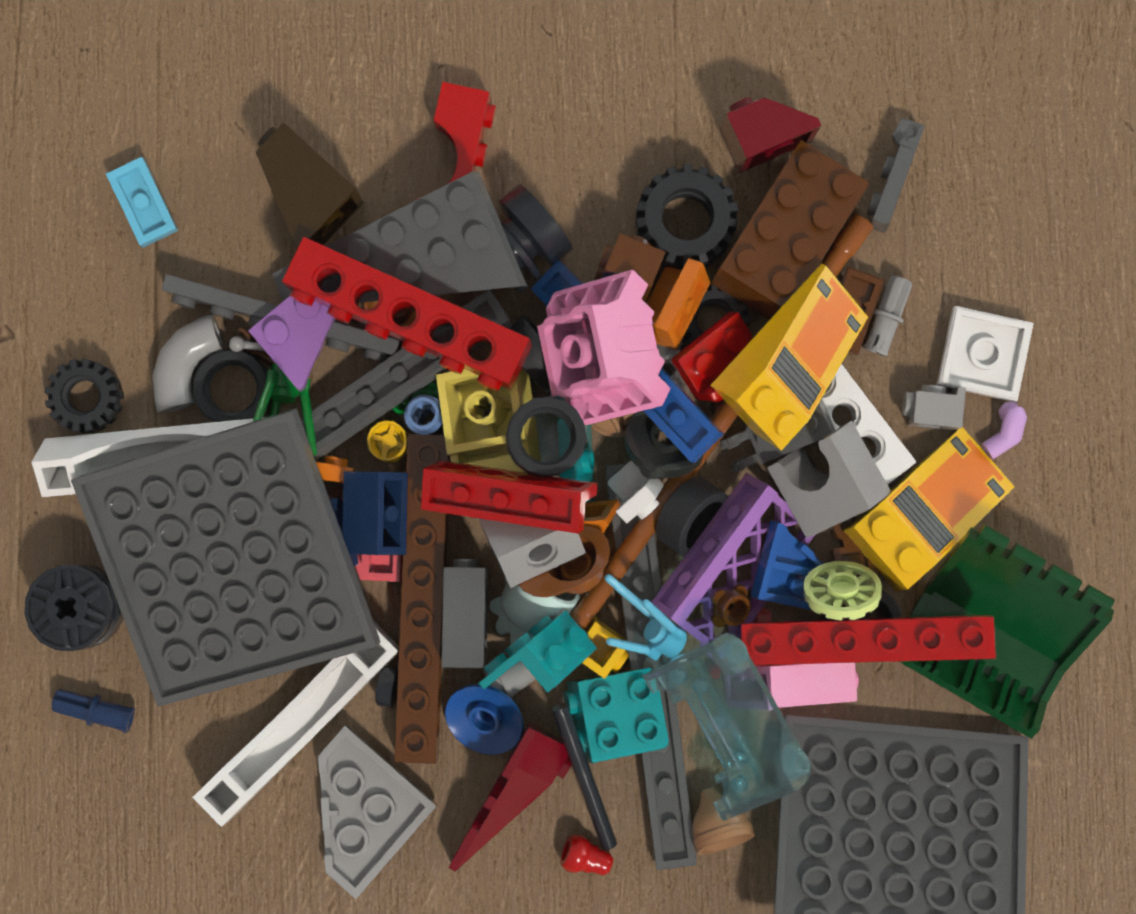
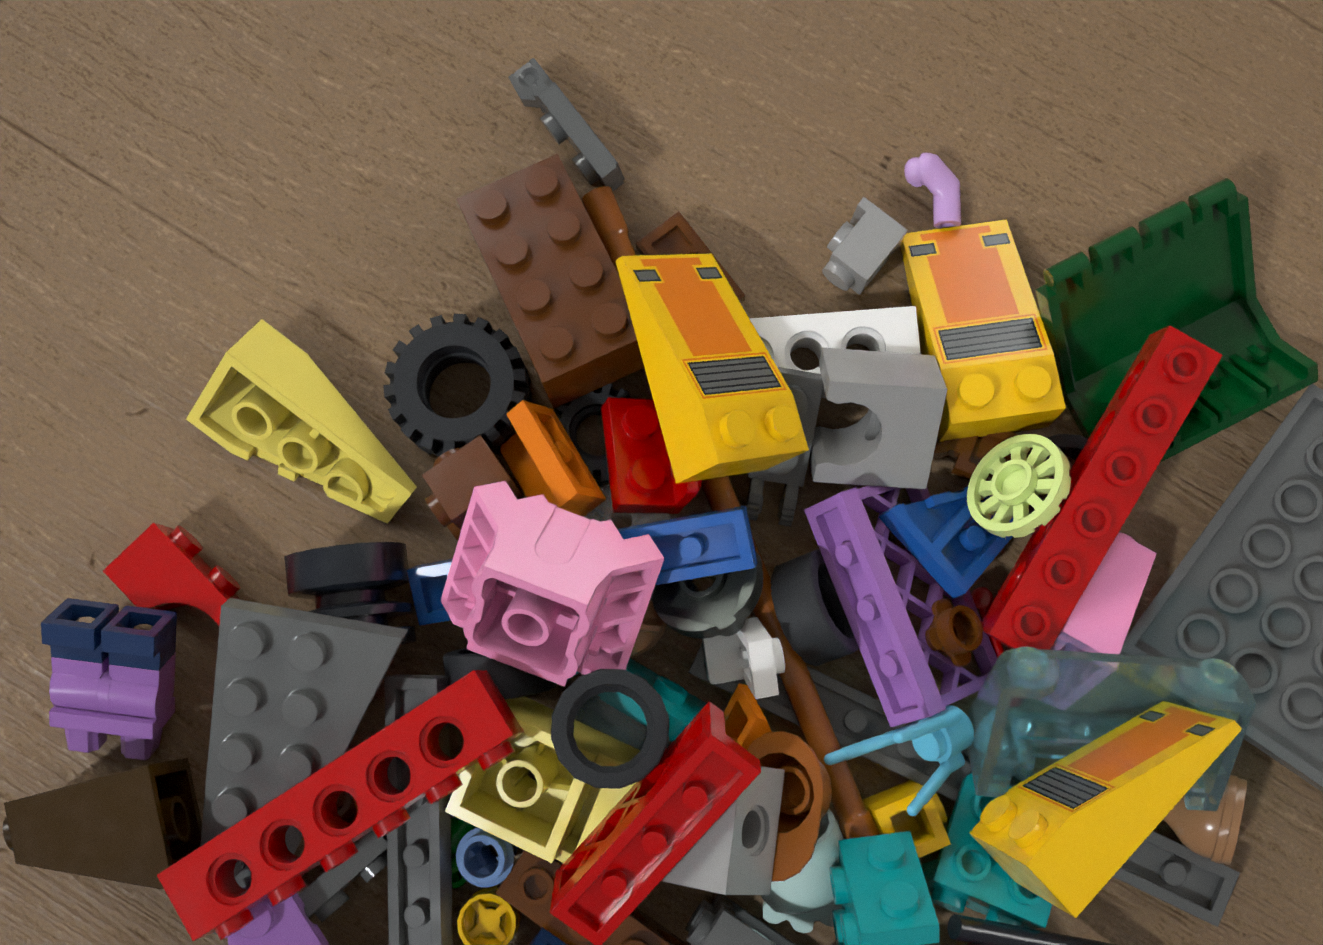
camera: 55 degrees left, 5 degrees down
dark red slope [720,97,822,174] -> none
light grey axle [863,276,912,357] -> none
white plate [936,306,1034,402] -> none
none -> hips [41,598,177,760]
none -> light yellow wedge [186,319,417,524]
none -> yellow slope [969,701,1242,918]

